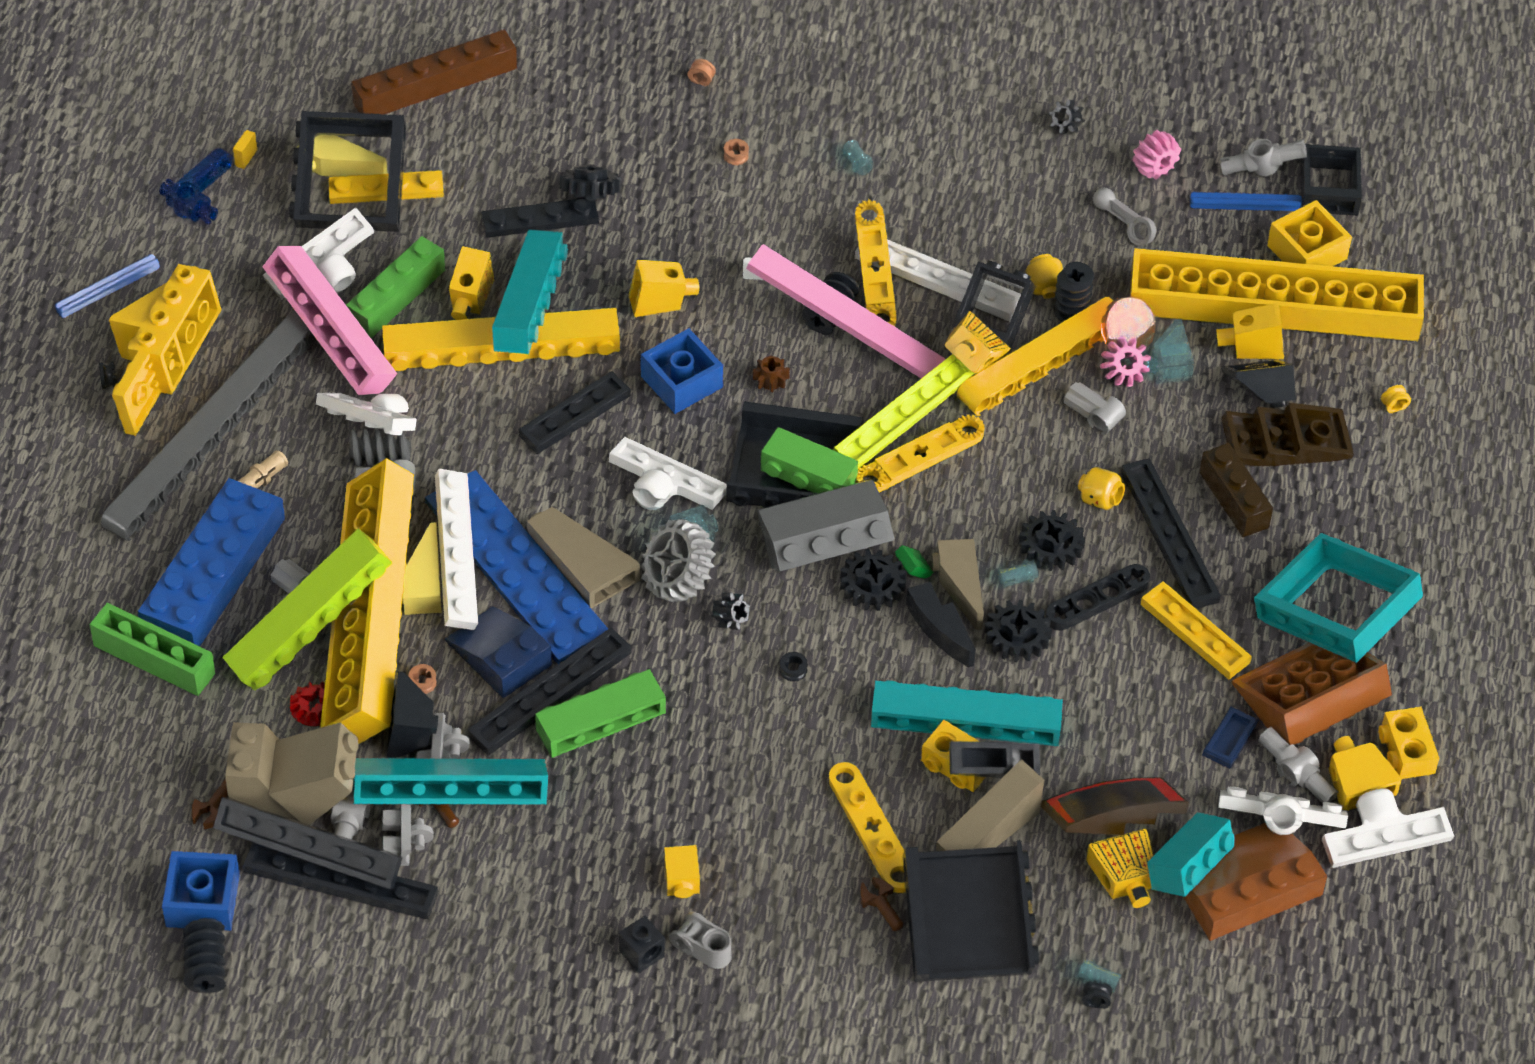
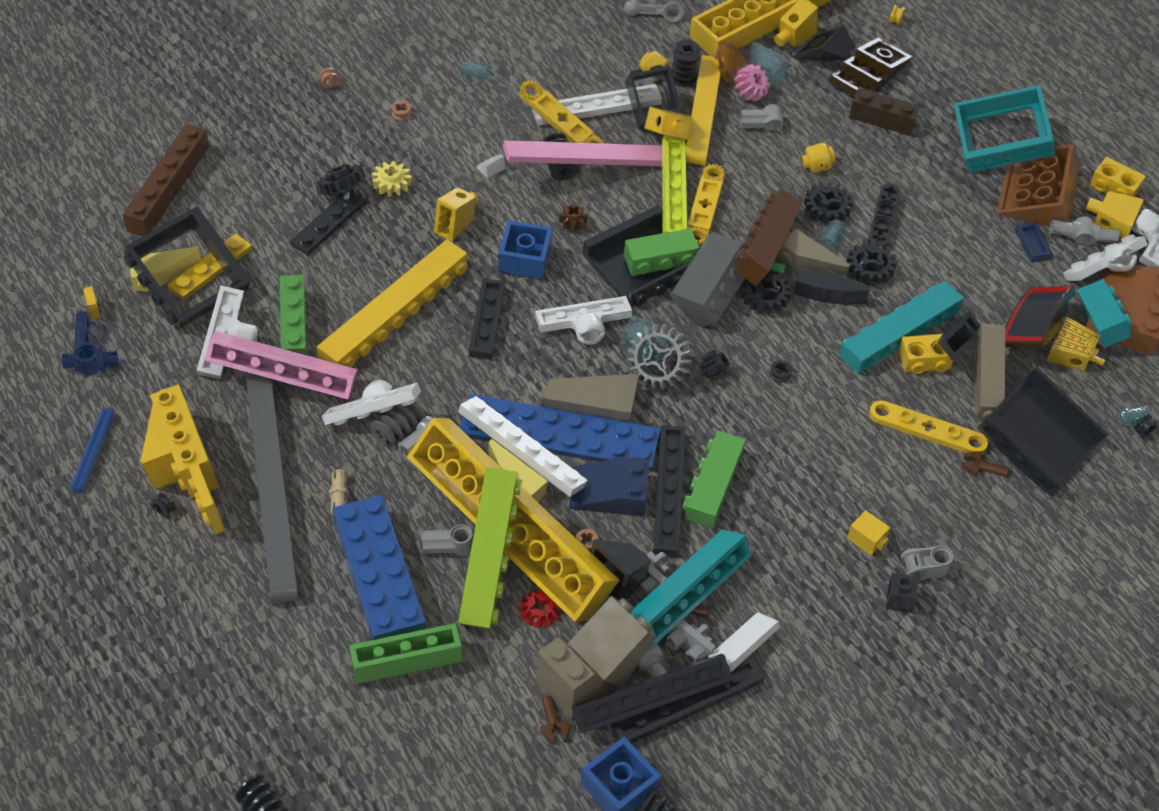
camera: 45 degrees left, 0 degrees up
yellow torso [449,246,495,320] -> none
teal brick [492,230,568,354] -> none
black plate [1121,458,1221,609] -> none
yellow plate [1140,581,1252,680] -> none
none -> light yellow gear [372,161,412,197]
none -> white tile [709,612,779,672]
none -> reddish brown brick [734,187,802,286]

